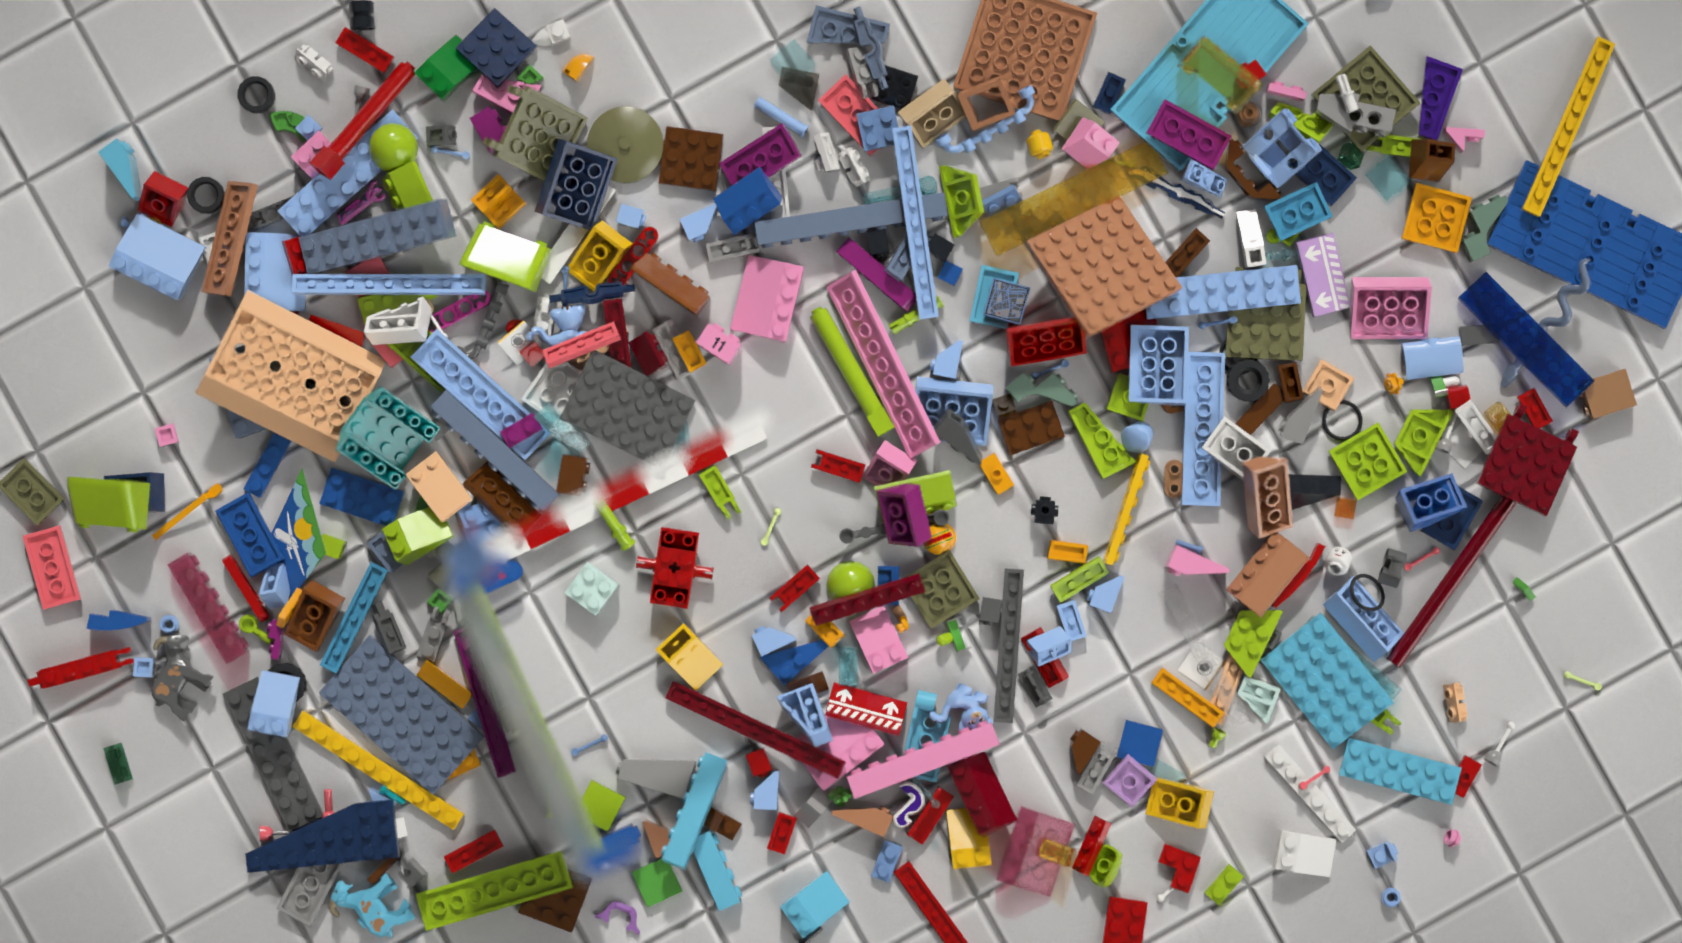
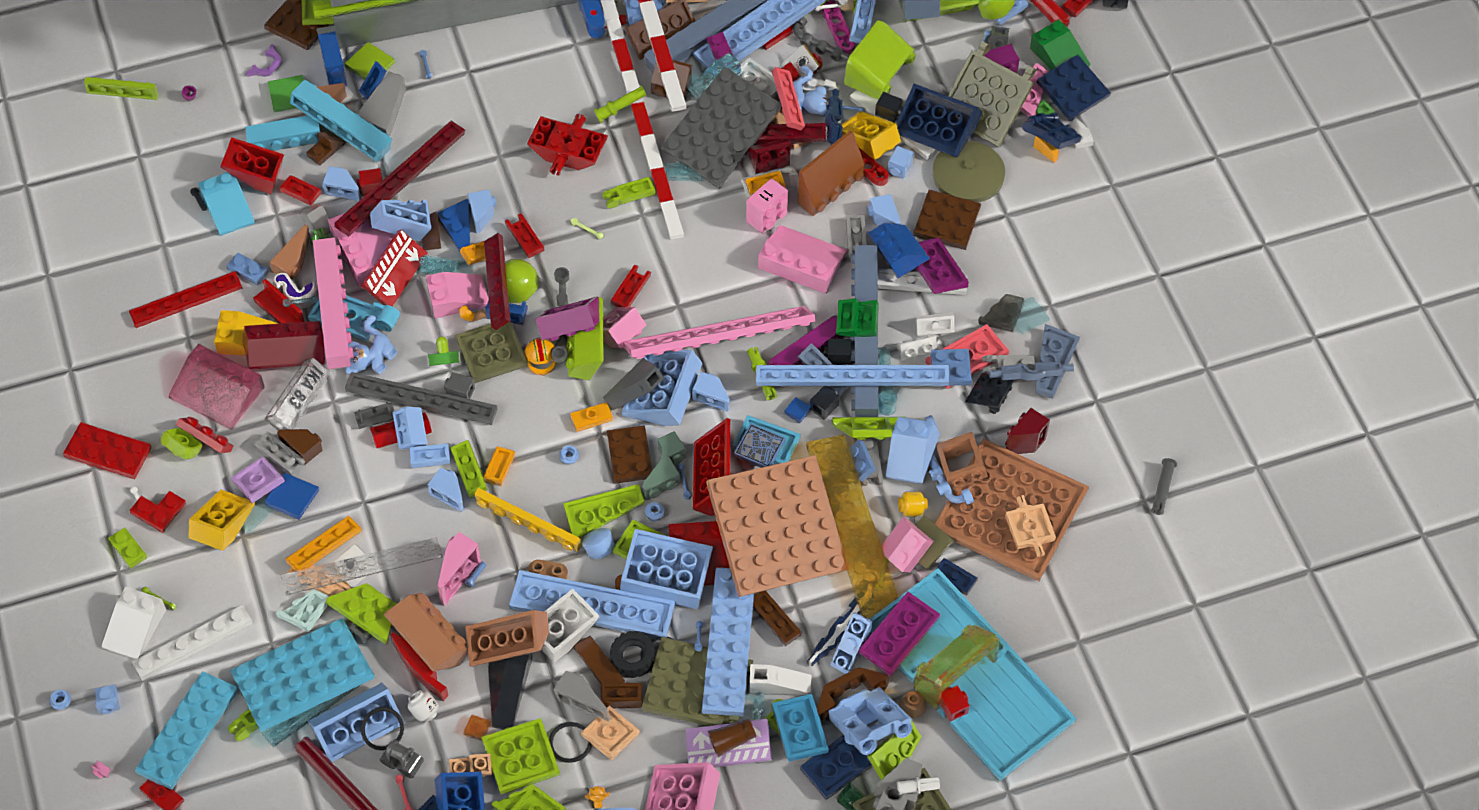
camera: 95 degrees right, 30 degrees down
light orange slope [471,174,527,229] -> none
light aqua brick [565,562,620,616] -> none
yellow slope [655,623,724,691] -> none
light blue pin [754,97,809,138] -> none
lime brick [810,306,894,437] -> none
tan slope [898,79,966,148] -> none
dark brown plate [992,393,1017,419] -> none
black brick [1031,496,1058,524] -> none
clear yellow slope [1038,838,1077,867] -> none
lime piece [1209,727,1226,748] -> none
bright pink plate [1266,81,1307,102] -> none
coral hinge [1299,766,1330,790] -> none
light nougat hinge [1443,682,1468,723] -> none
none -> lime hinge [141,586,176,610]
none -> red slope [220,137,284,194]
none -> clear brick [265,358,330,431]
none -> blue slope [359,61,387,100]
none -> light nougat slope [449,753,492,777]
none -> light blue plate [559,445,579,464]
none -> light blue plate [645,502,664,521]
none -> reddish brown plant [707,719,756,758]
none -> green slope [836,298,879,337]
none -> black brick [875,92,903,123]
none -> light blue slope [886,417,940,484]
none -> dark red slope [1005,408,1050,454]
none -> light nougat plate [1005,495,1056,557]
none -> dark blue plate [1022,113,1082,149]

